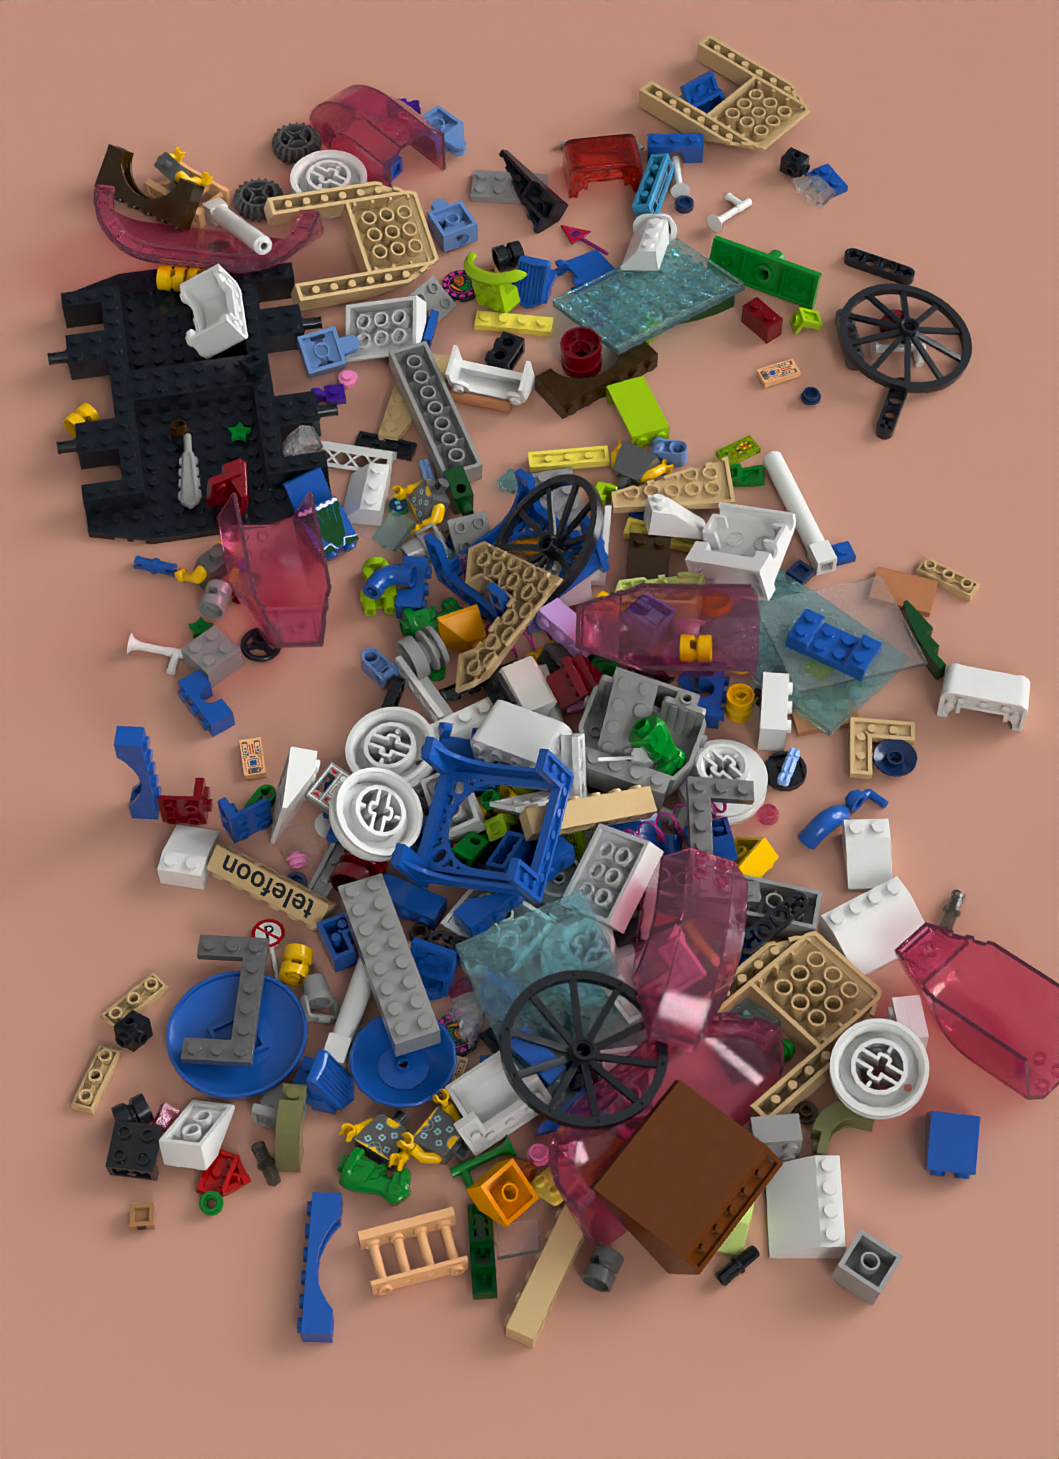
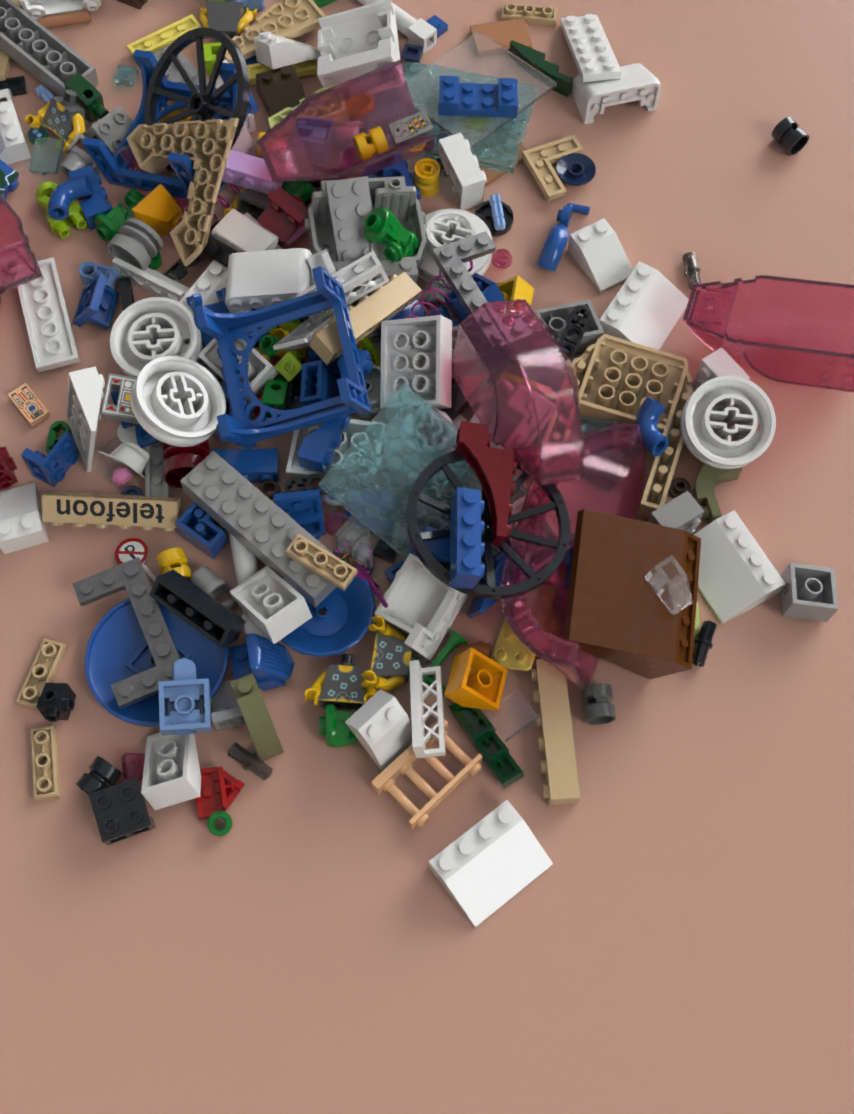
camera: 30 degrees left, 10 degrees up
medium nougat plate [129,1203,155,1231] -> none
blue arch [297,1192,343,1343] -> none
bright pink plate [527,1143,551,1167] -> none
blue slope [924,1111,980,1179] -> none
none -> white plate [13,257,80,373]
none -> blue bracket [72,273,119,330]
none -> white piece [97,443,149,478]
none -> black brick [149,569,246,648]
none -> medium blue brick [158,658,212,736]
none -> white slope [229,566,312,644]
none -> tan tile [285,533,358,591]
none -> white fence [297,251,389,325]
none -> white slope [345,689,412,771]
none -> magenta piece [354,560,388,608]
none -> green plate [383,241,403,263]
none -> light grey tile [388,110,433,145]
none -> white fence [409,660,446,758]
none -> white slope [428,800,553,928]
none -> blue brick [450,487,485,589]
none -> dark red arch [455,421,517,546]
none -> white plate [560,14,622,82]
none -> blue cylinder [635,396,669,456]
none -> clear slope [645,555,693,616]

